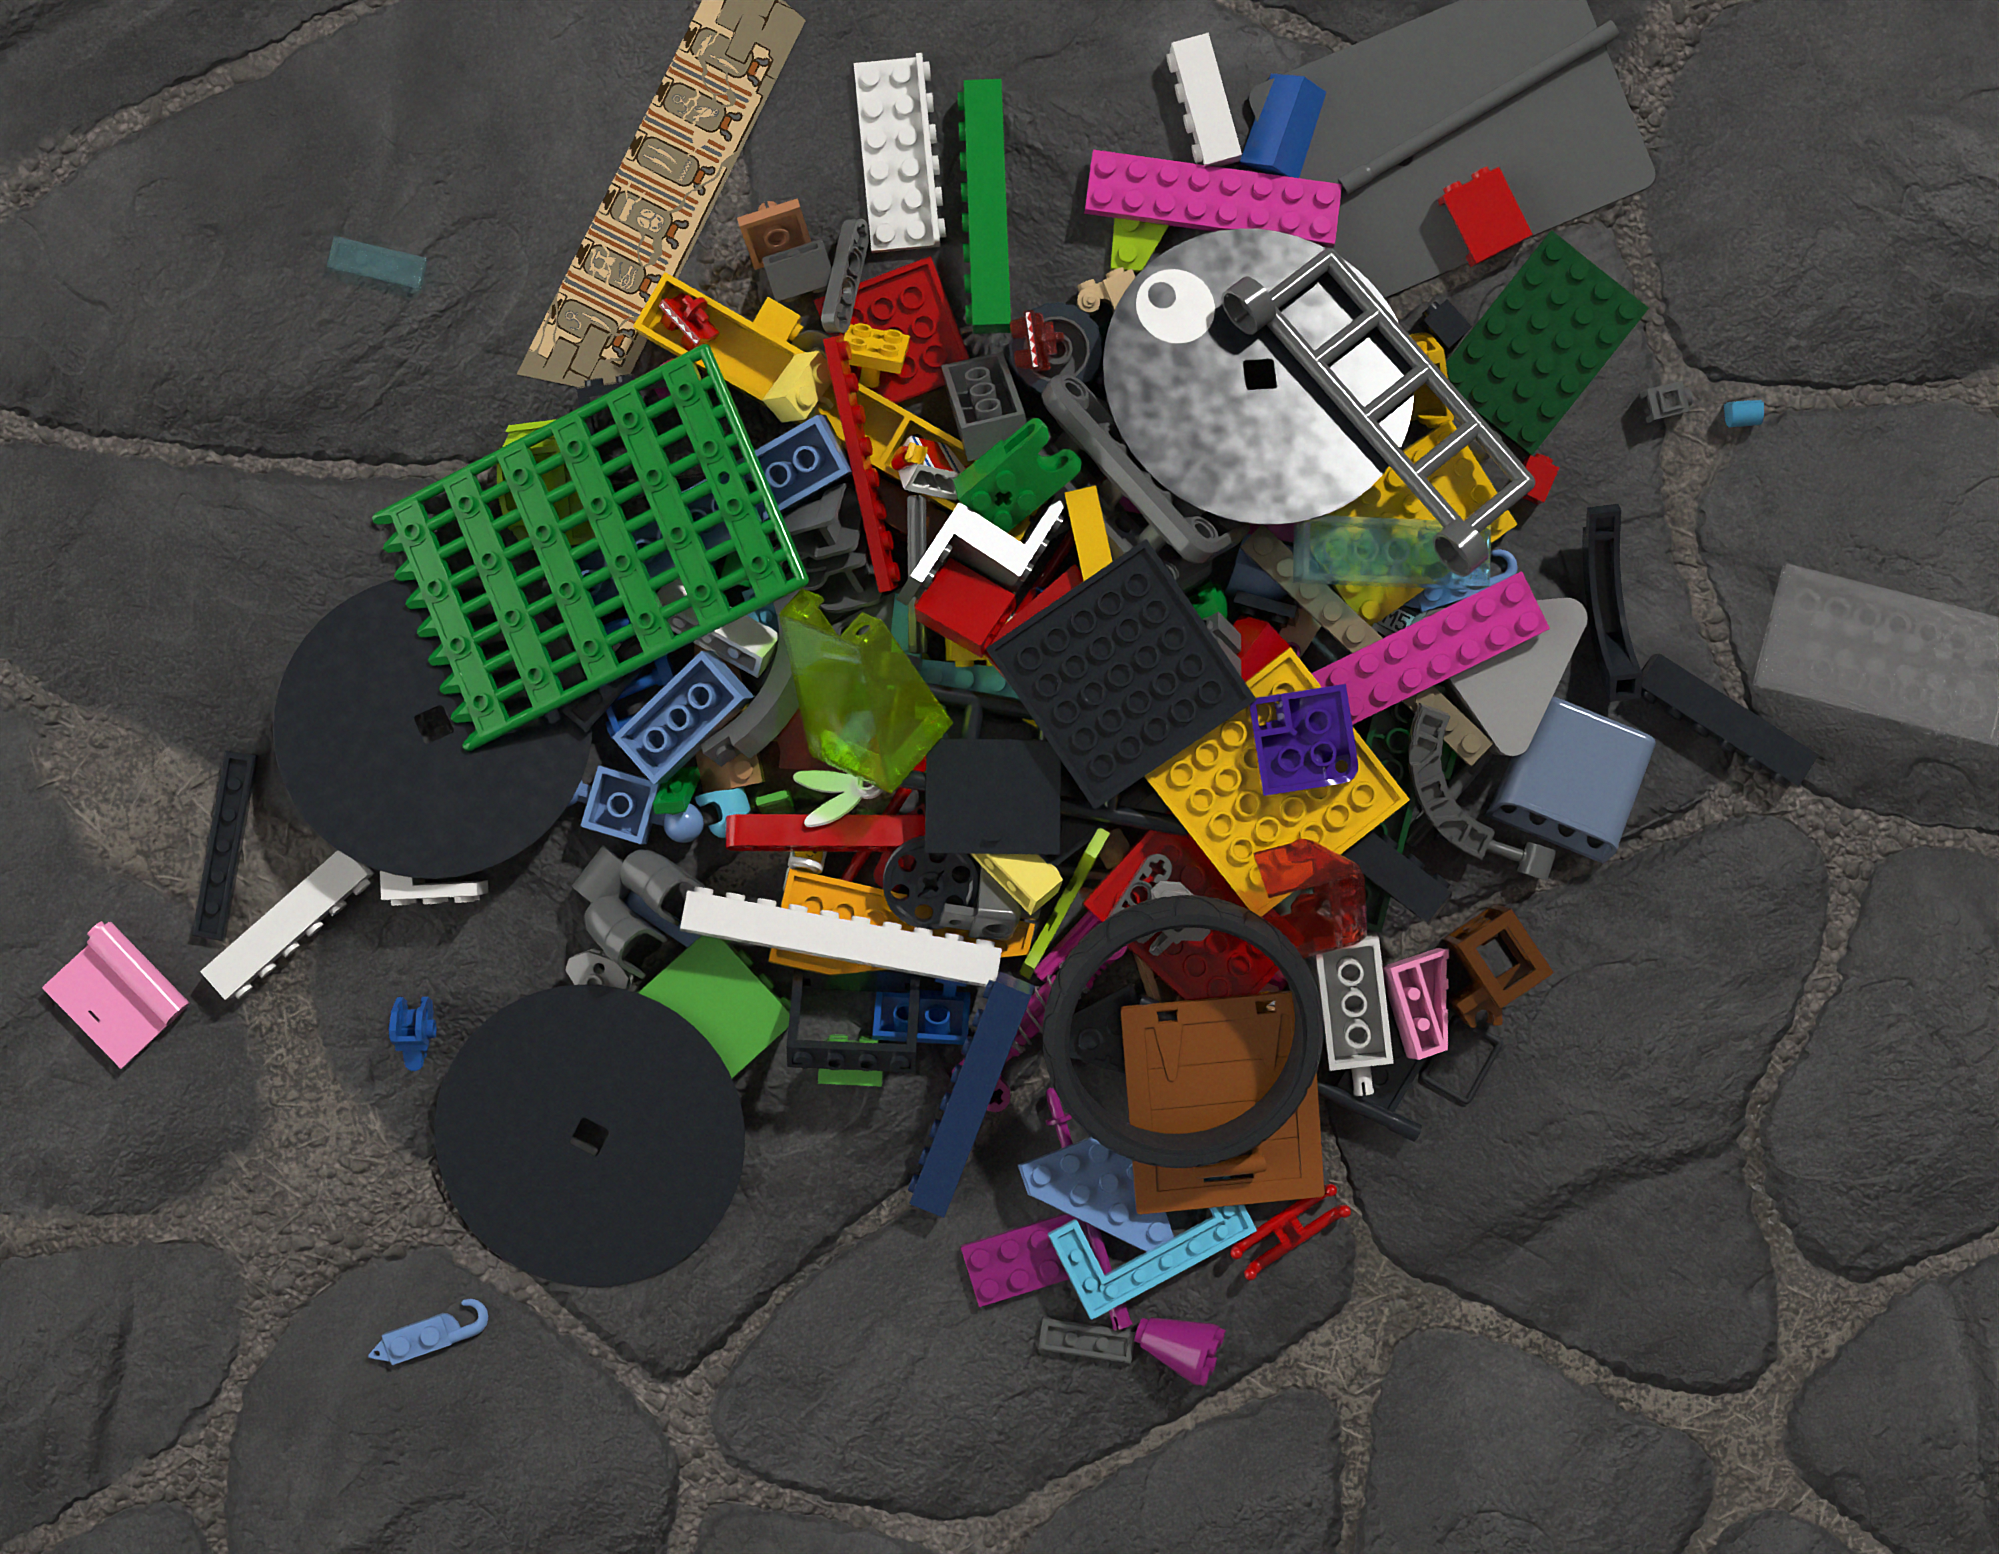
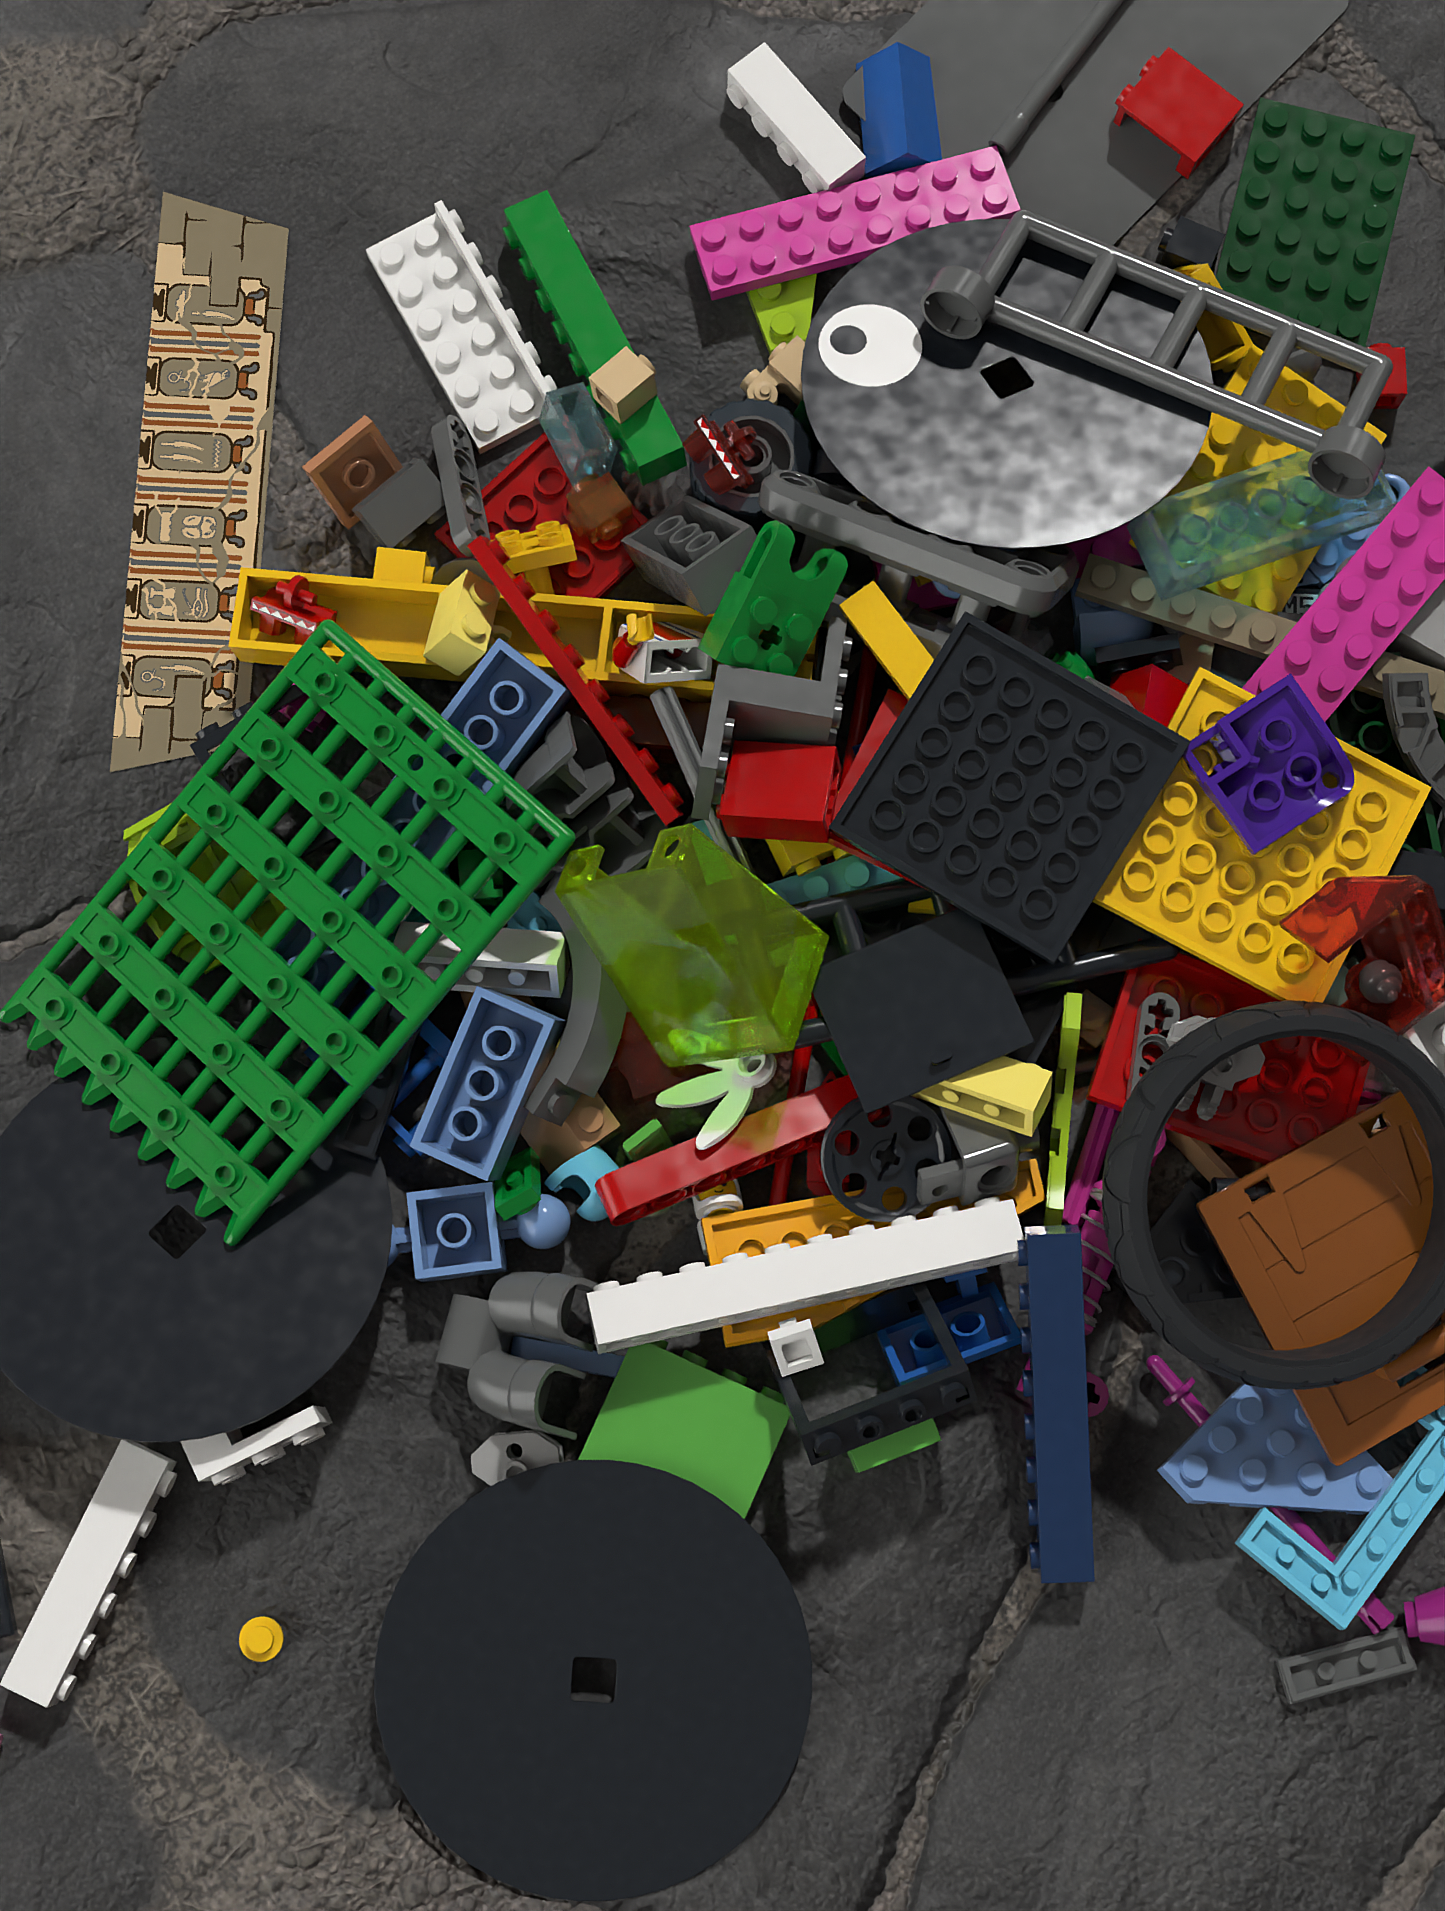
camera: 25 degrees left, 10 degrees down
blue hinge [389,996,437,1072] -> none
magenta plate [961,1213,1094,1307] -> none
none -> yellow plate [239,1616,284,1662]
none -> clear light blue piece [539,382,618,487]
none -> clear orange brick [566,471,633,544]
none -> tan brick [589,346,657,424]
none -> white tile [767,1317,824,1377]
none -> dark grey plate [1358,960,1403,1004]

